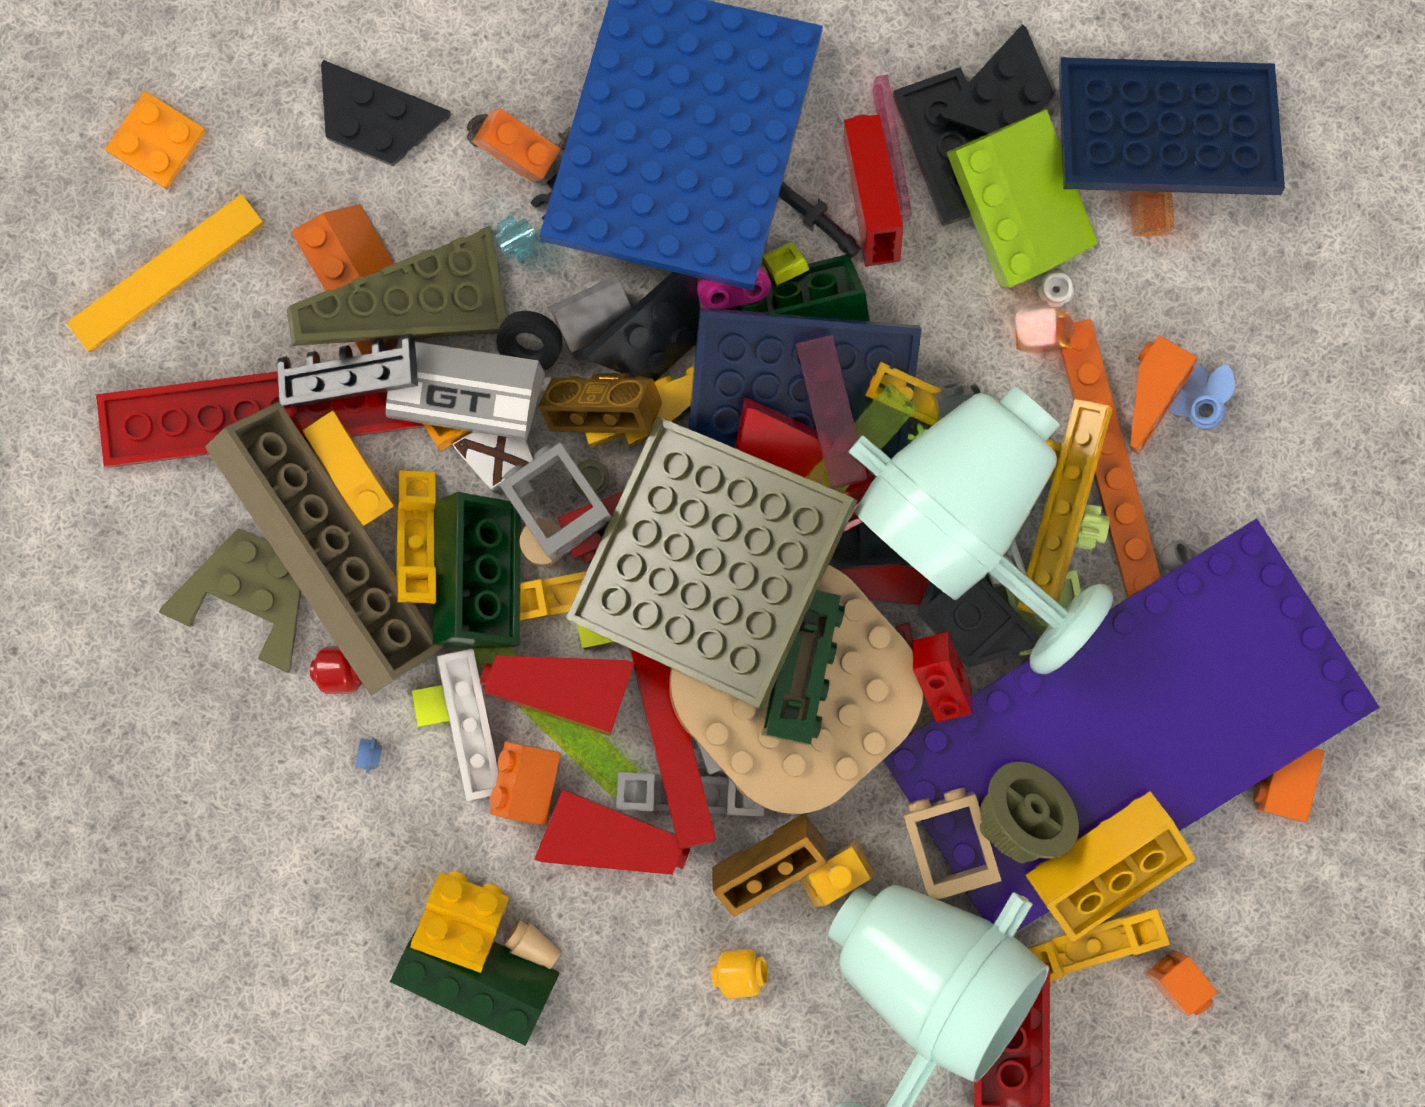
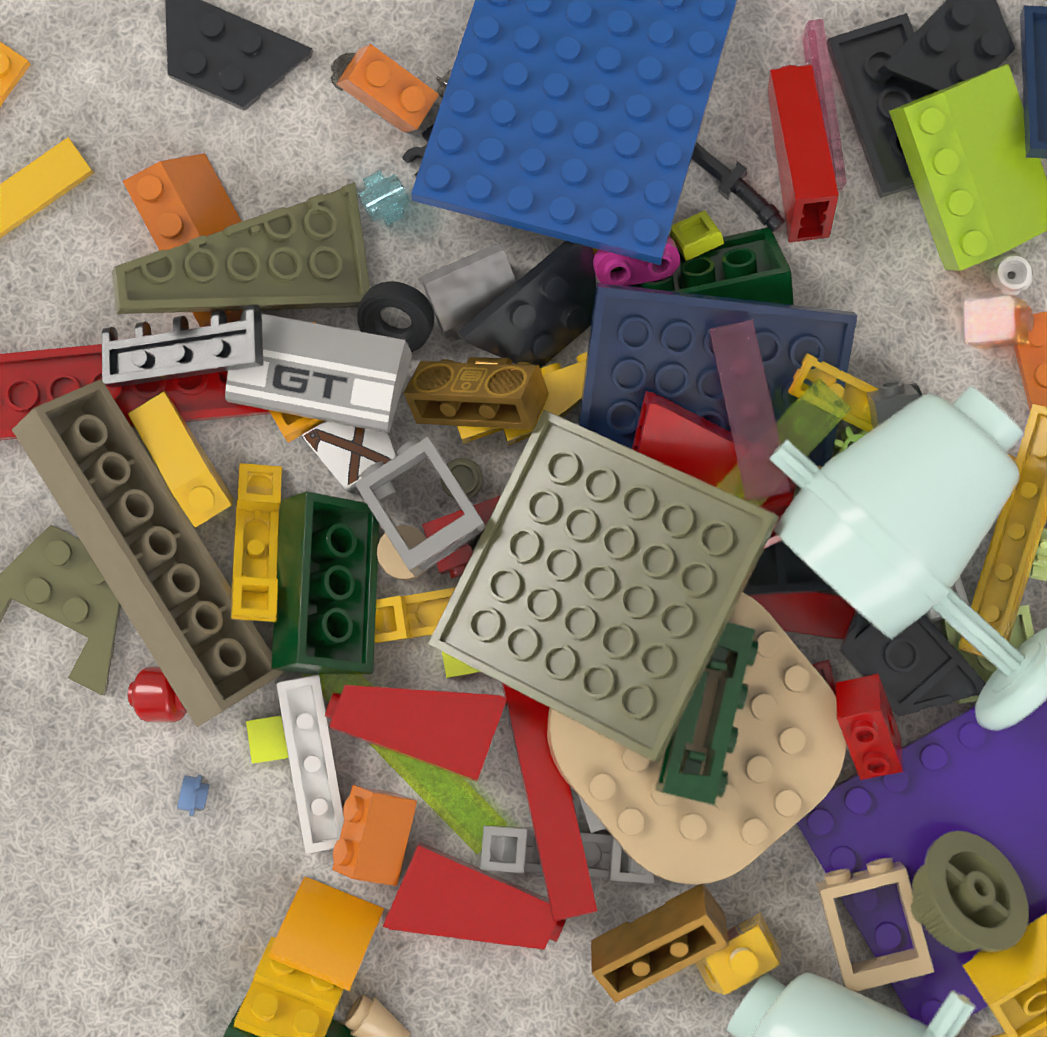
camera: 10 degrees right, 0 degrees up
none -> light orange slope [268,876,384,991]

